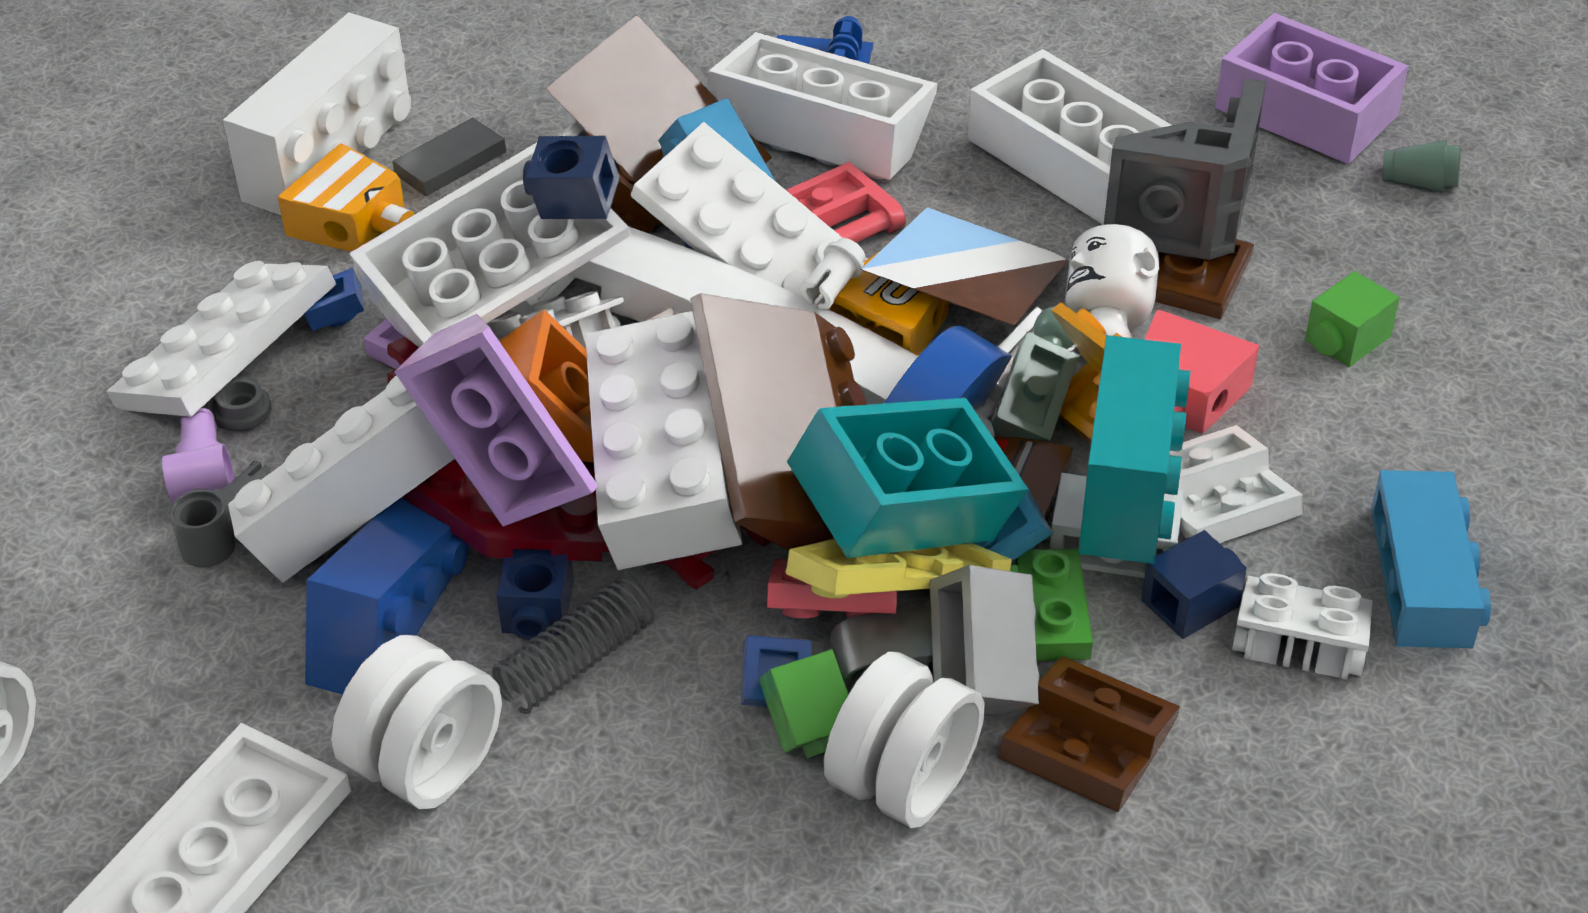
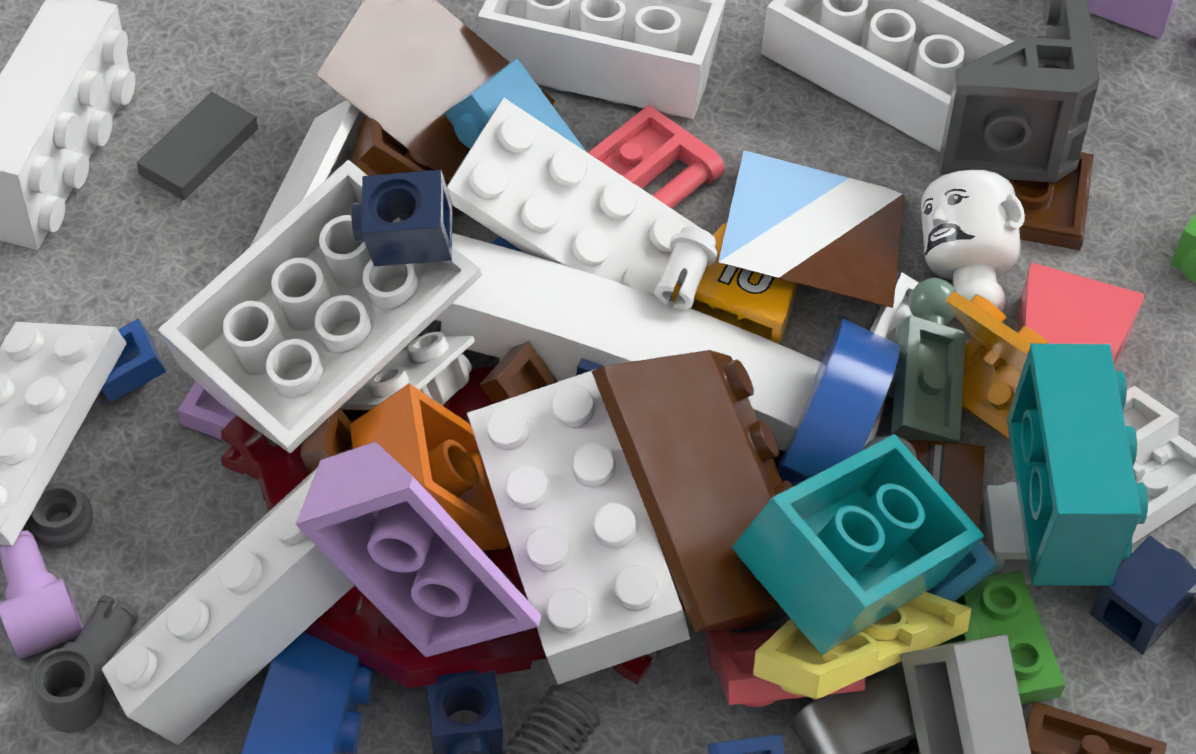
camera: 15 degrees left, 10 degrees up
light orange torso [277,143,415,252] -> none

